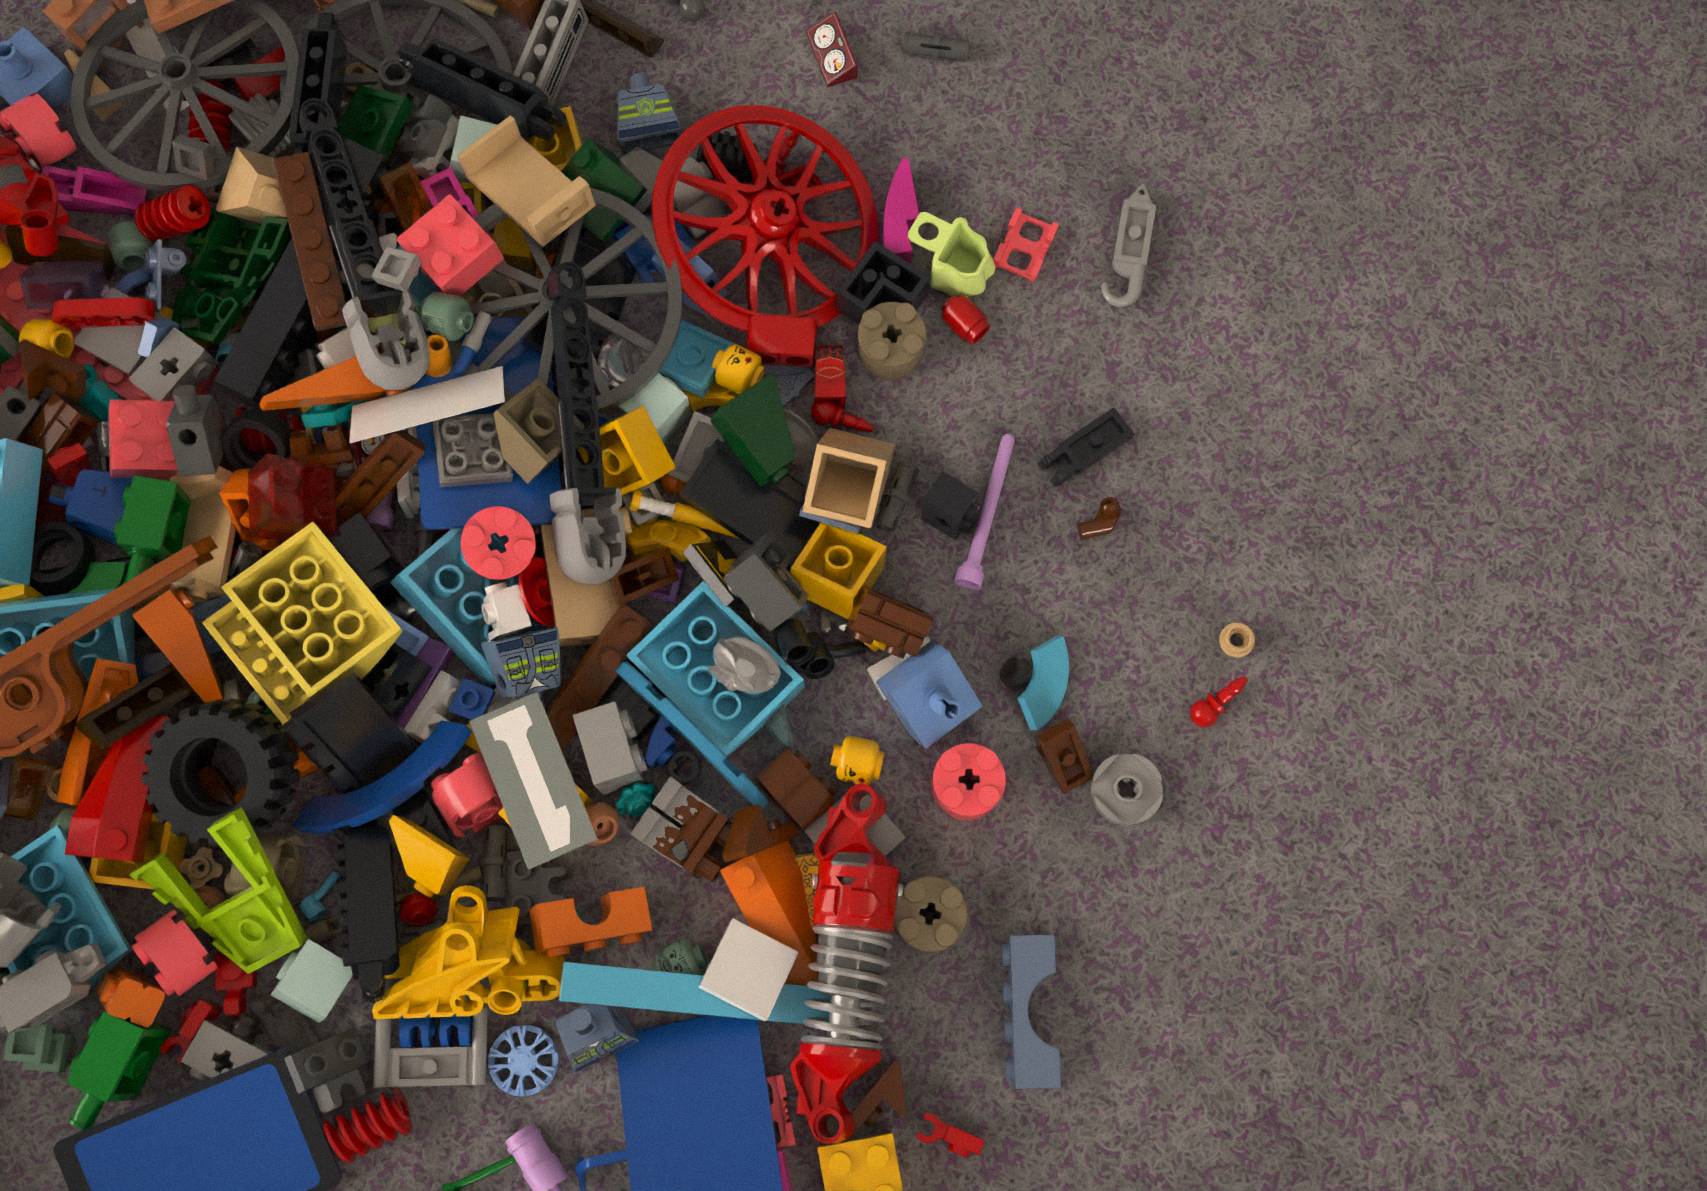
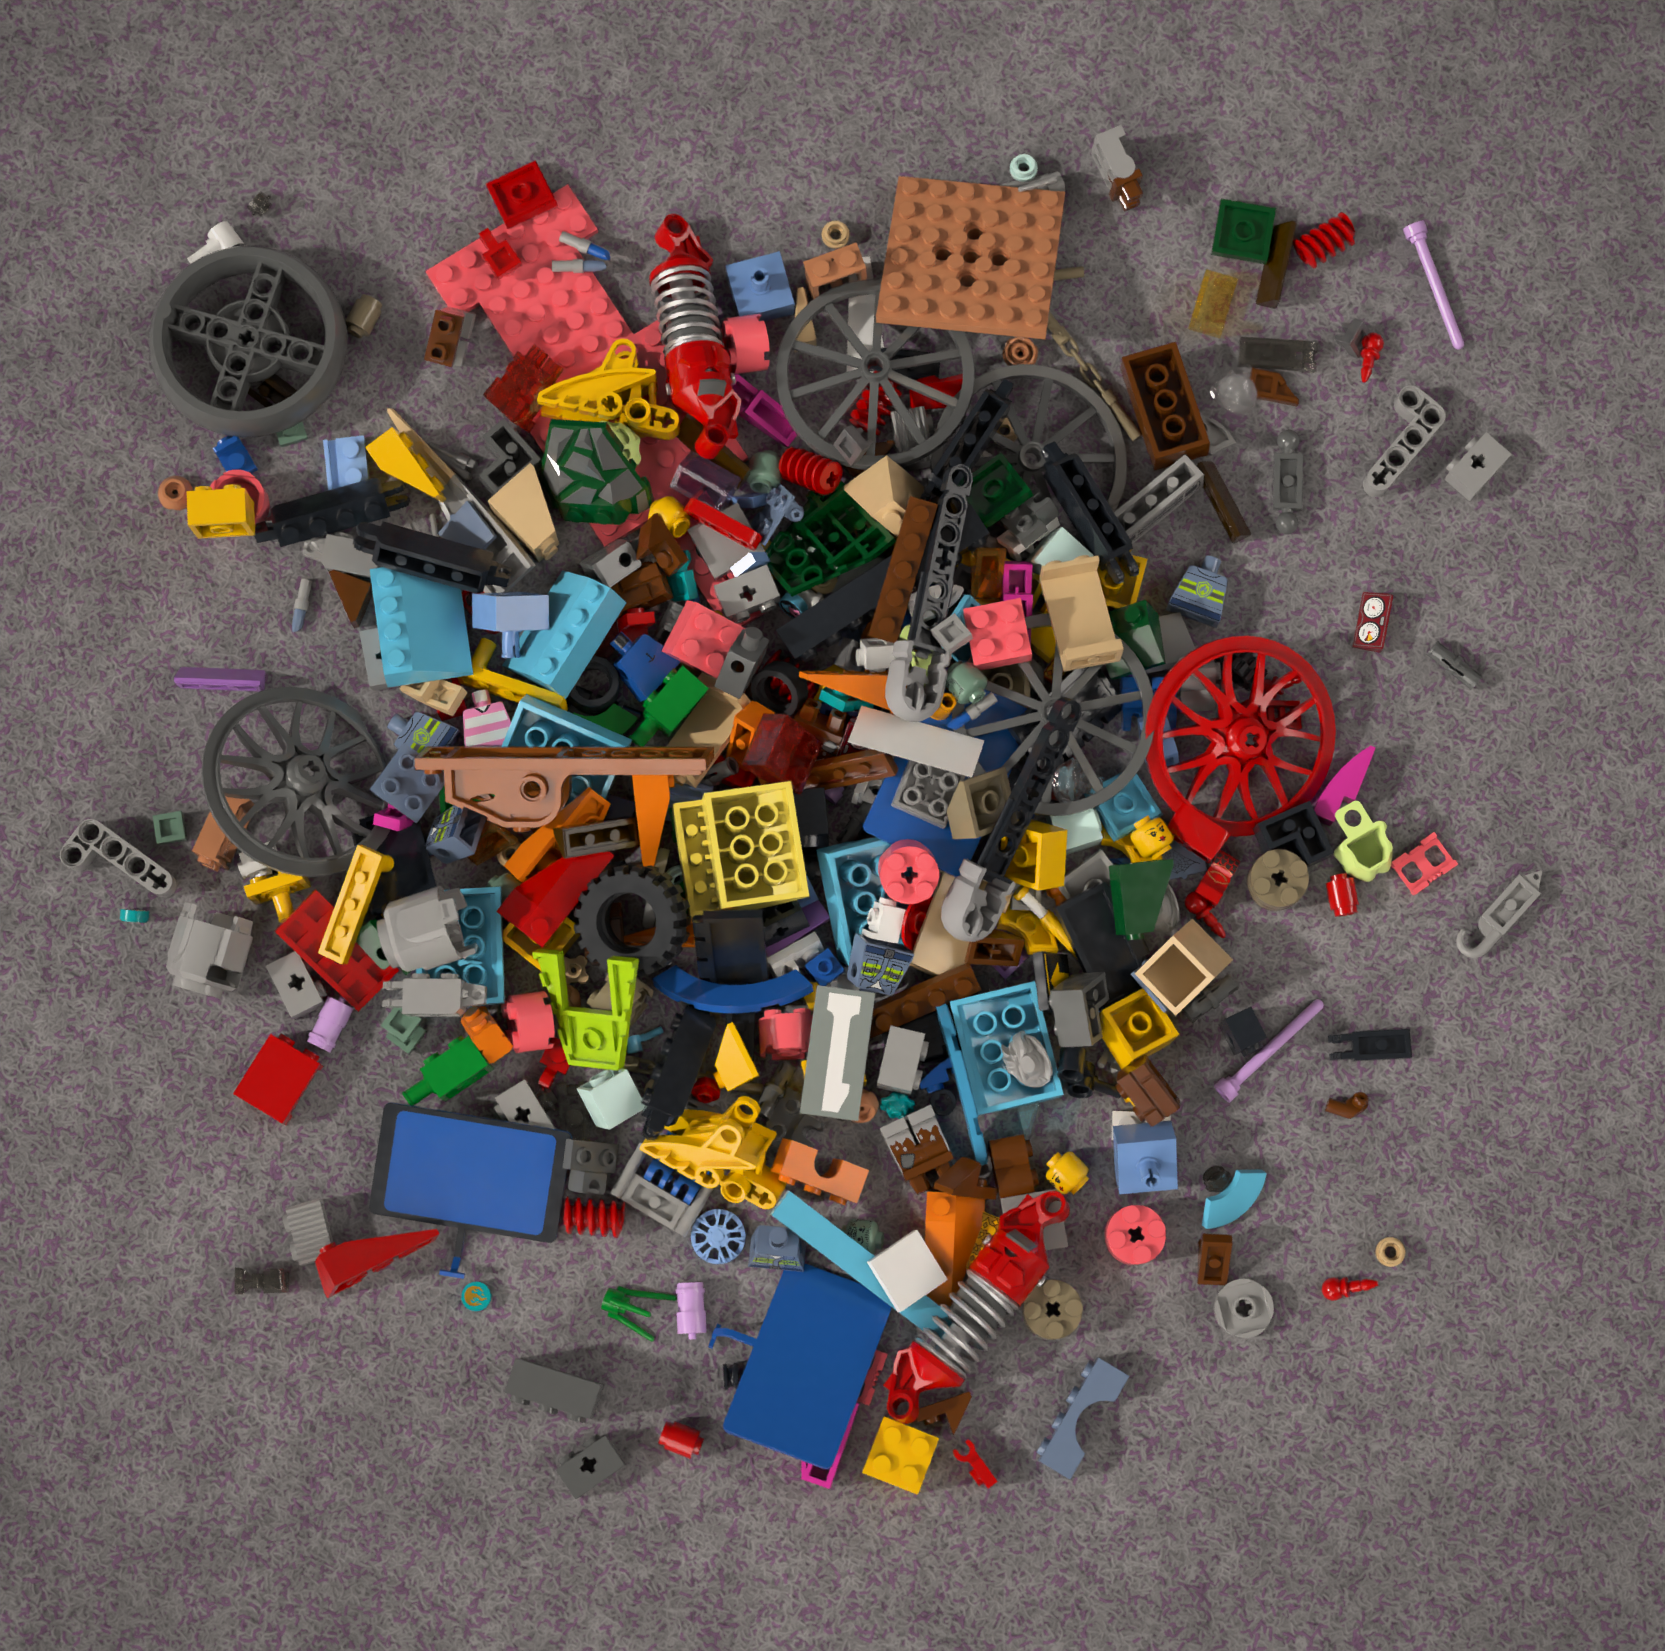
camera: 30 degrees right, 5 degrees up
red plate [160,999,223,1064] -> none

